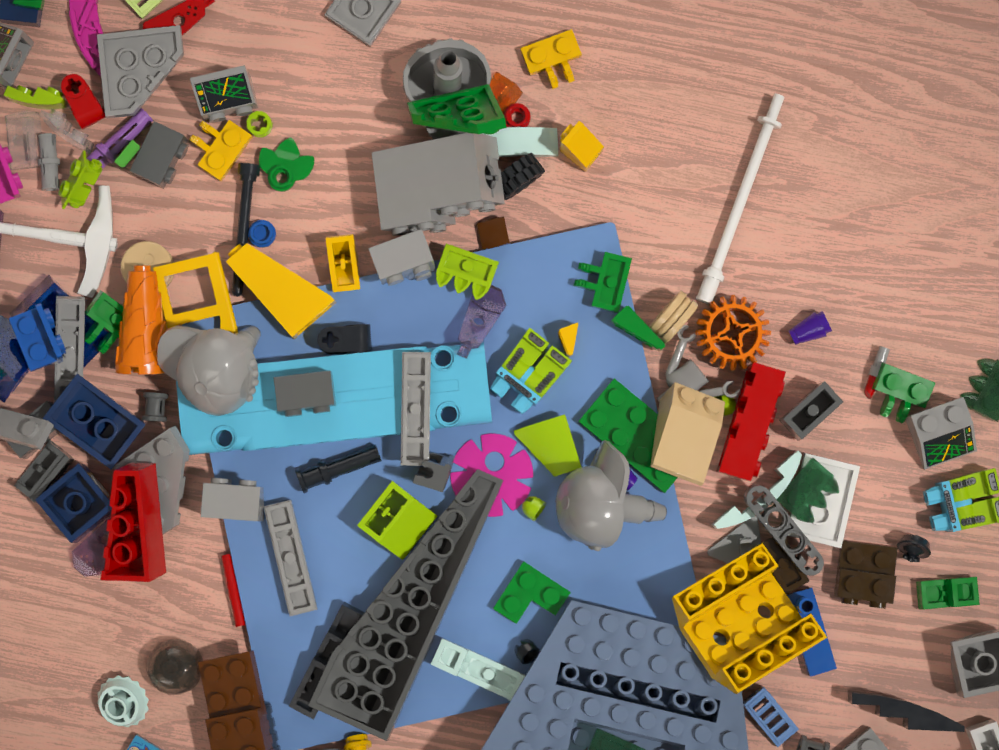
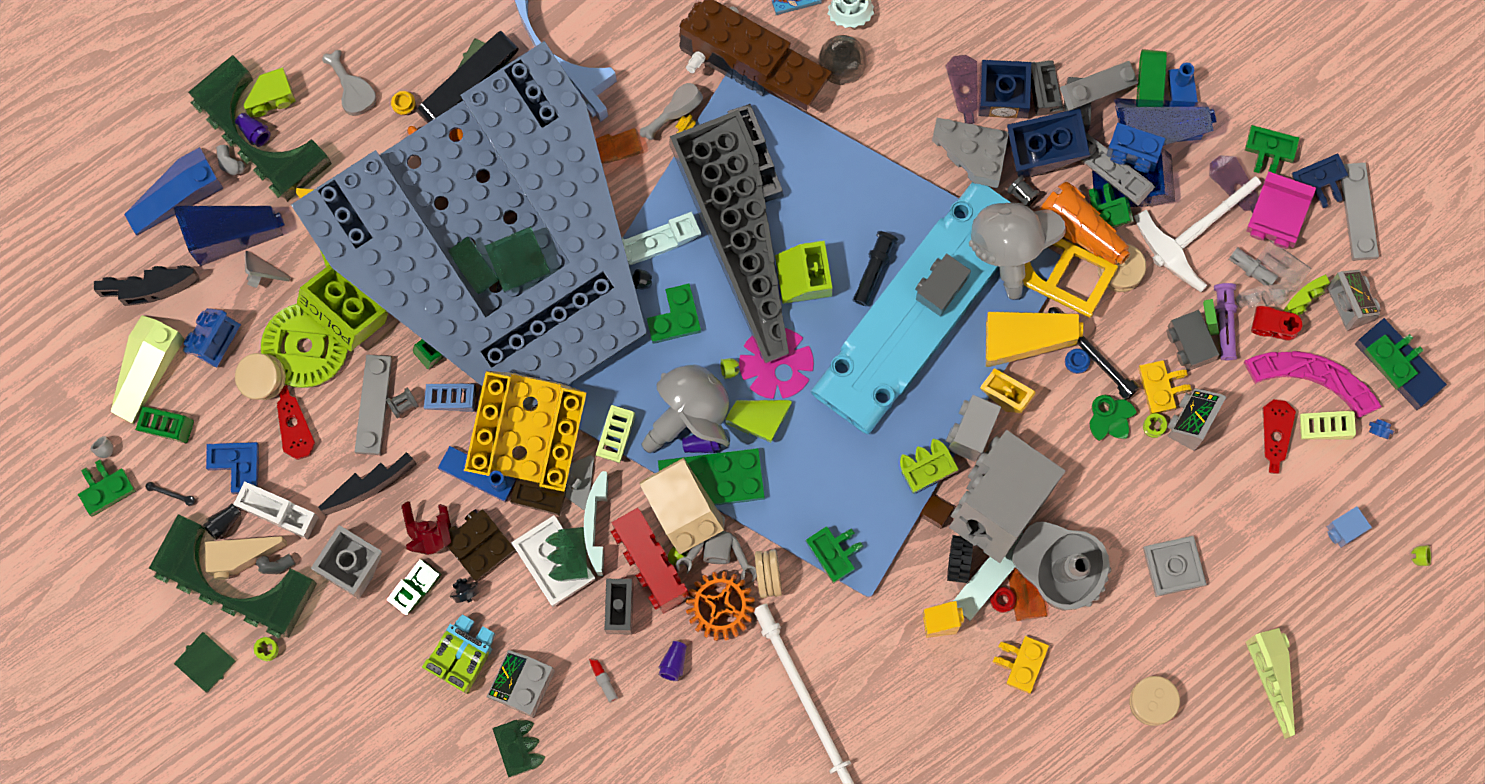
camera: 135 degrees right, 10 degrees down
lime hinge [58,150,102,209] -> none
light grey plate [97,25,184,119] -> none
red wedge [100,463,166,582] -> none
light grey slope [200,478,264,521] -> none
red piece [221,554,246,627] -> none
light grey plate [264,500,318,616] -> none
black piece [318,324,372,354] -> none
light grey plate [401,352,431,466] -> none
green plate [407,84,507,134] -> none
dark grey hinge [413,452,455,492] -> none
clear purple piece [457,285,506,359] -> none
hips [490,328,572,415] -> none
yellow slope [558,323,578,358] -> none
green slope [610,306,665,352] -> none
dark grey beam [744,484,824,576] -> none
green hinge [872,362,935,423] -> none
none -> dark red piece [401,501,451,555]
none -> yellowish green slope [596,405,636,463]

